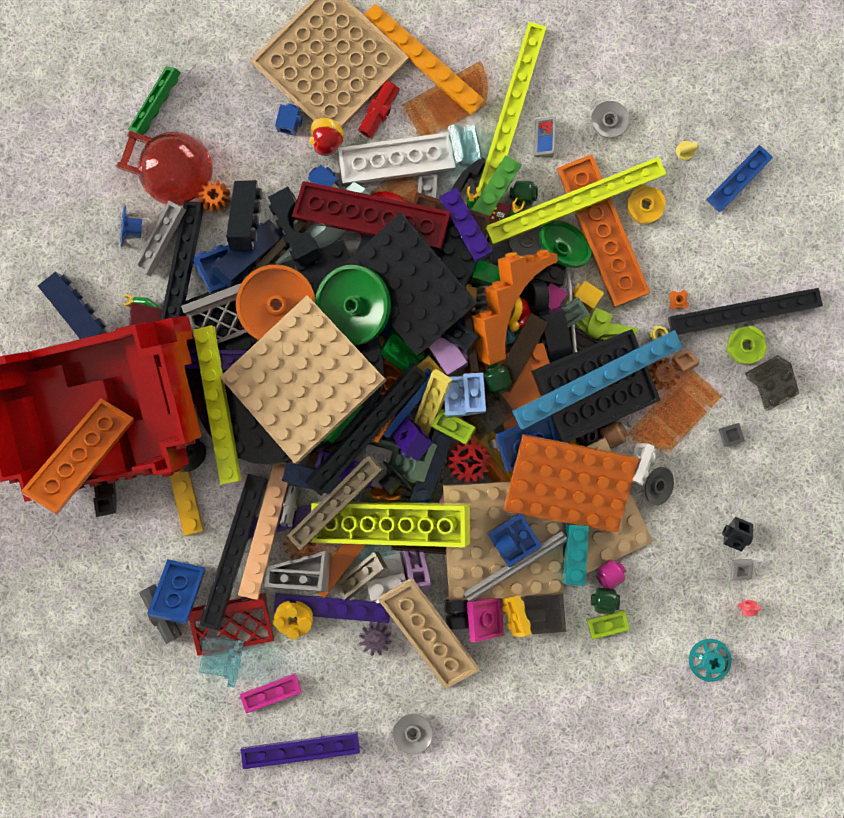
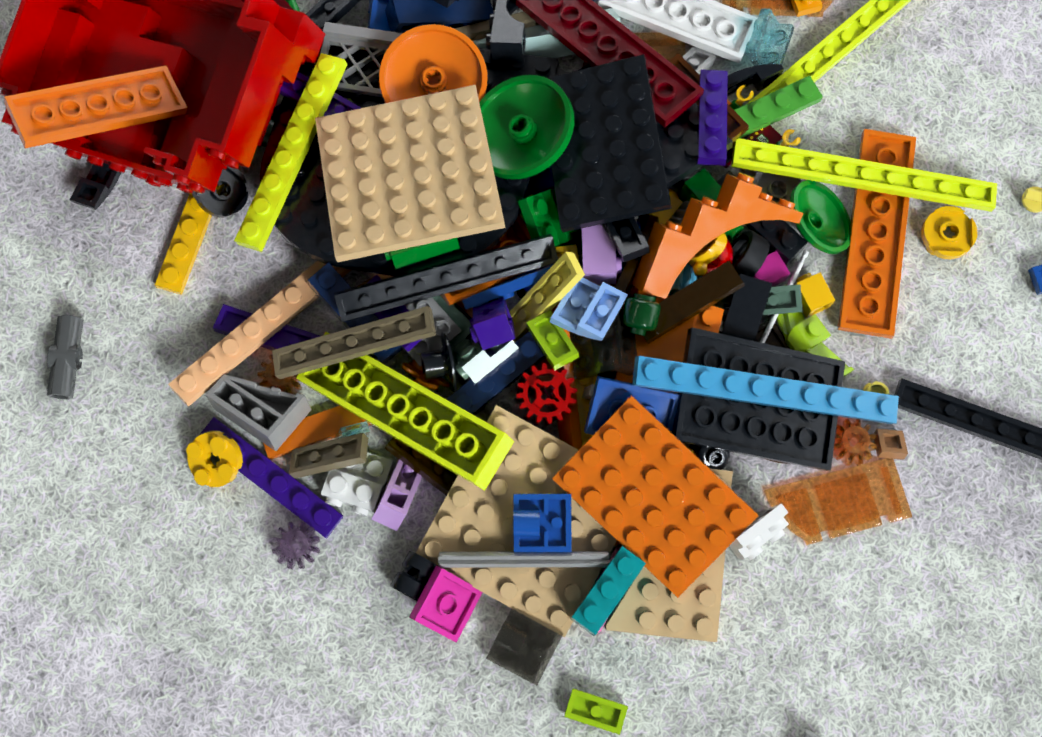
camera: 30 degrees right, 10 degrees down
blue plate [147,559,206,625] -> none
red fence [188,593,274,656] -> none
black tile [199,474,268,631] -> none
clear light blue bracket [199,635,244,688] -> none
dark pink plate [240,673,302,714] -> none
dark purple plate [240,732,360,769] -> none
light grey pin [280,486,300,527] -> none
tan plate [379,578,478,689] -> none
light grey dish [393,714,432,754] -> none
yellow plate [501,595,532,637] -> none
dark green head [509,181,538,206] -> none
slope [534,117,556,157] -> none
dark green head [590,588,620,614] -> none
light grey dish [591,101,629,138] -> none
dark pink head [596,560,626,589] -> none
medium nougat head [598,421,628,449] -> none
dark grey dish [645,467,674,505] -> none
orange plate [669,290,689,310] -> none
dark grey plate [719,423,745,447] -> none
black brick [722,516,753,552] -> none
lime plate [726,326,767,365] -> none
clear smoke bracket [745,355,799,411] -> none

